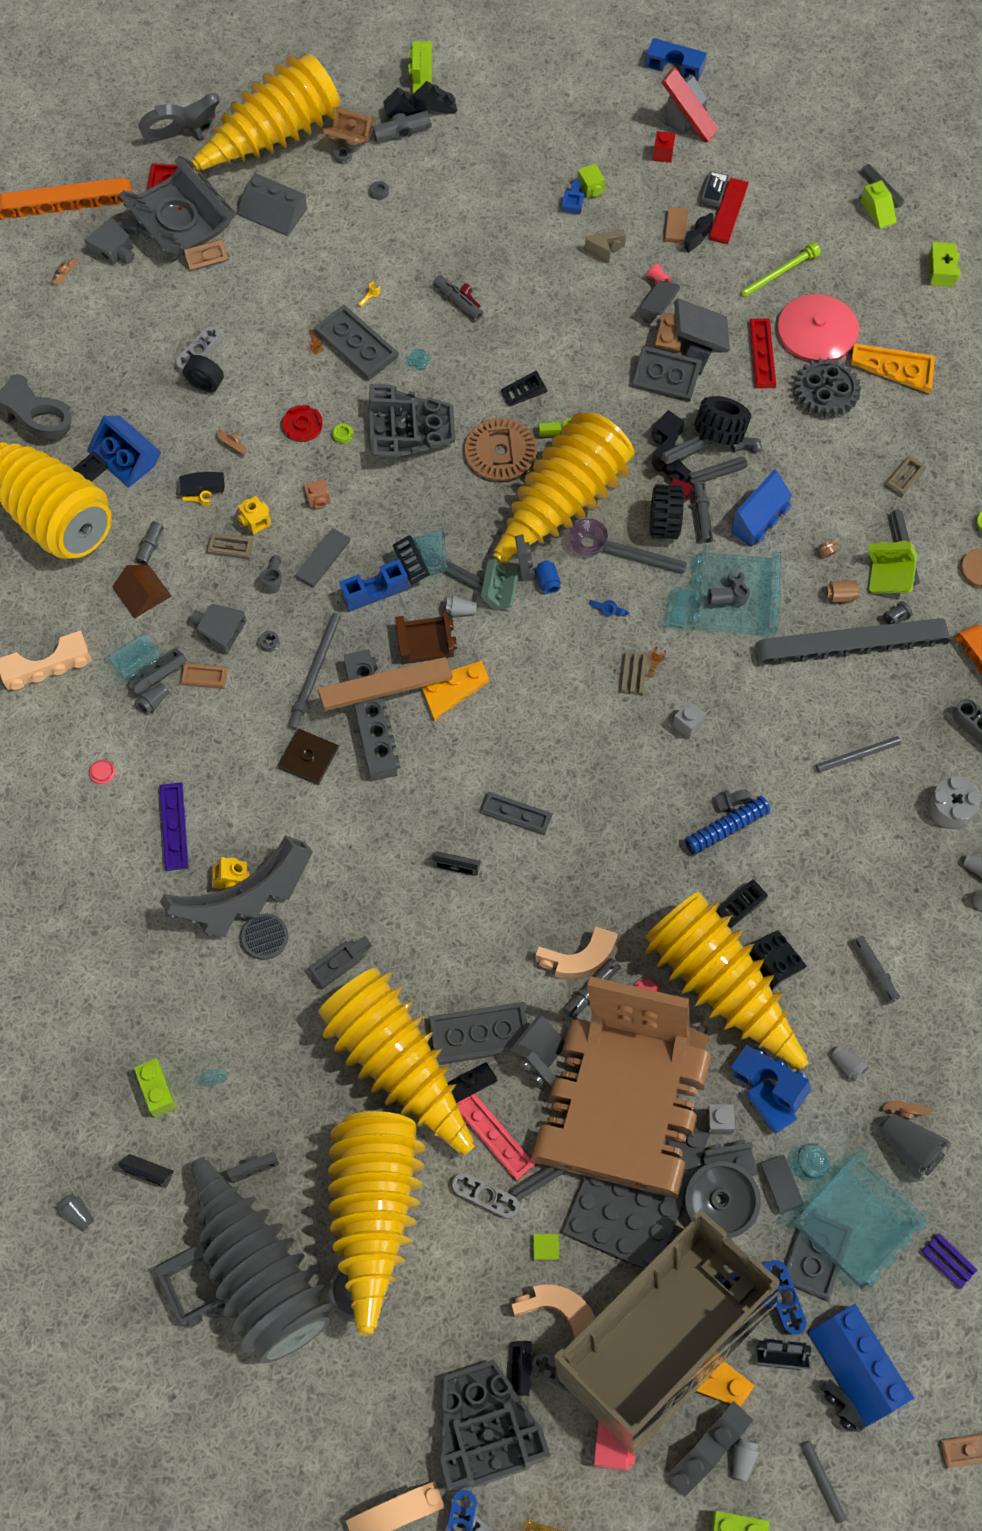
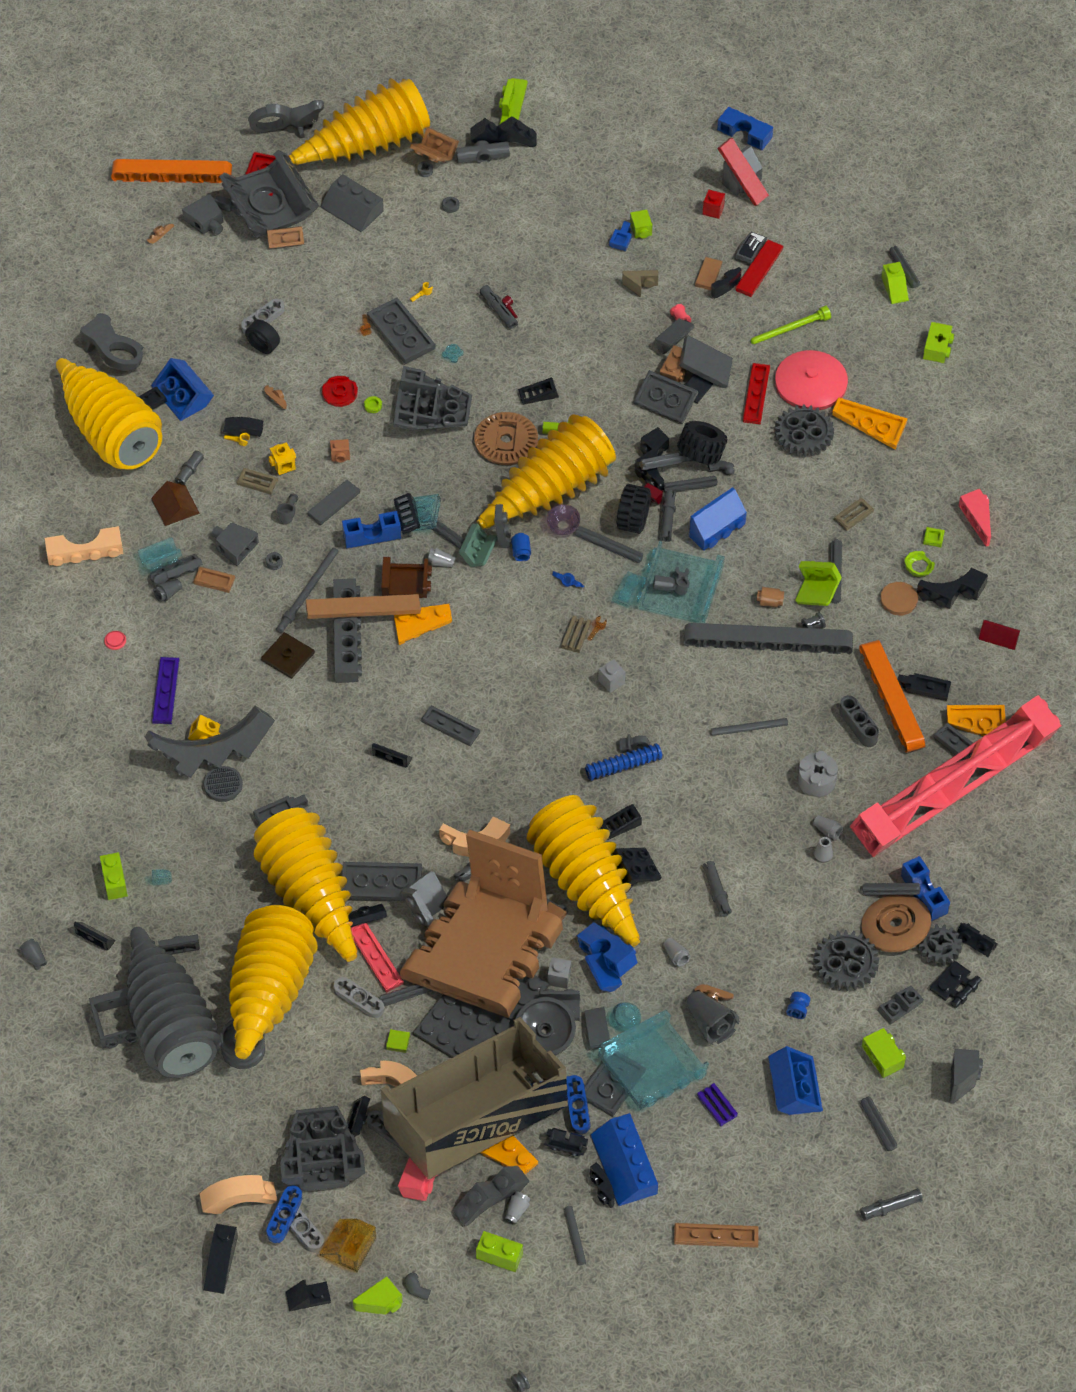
camera: 10 degrees right, 10 degrees down
medium nougat plate [815,540,838,558] -> none

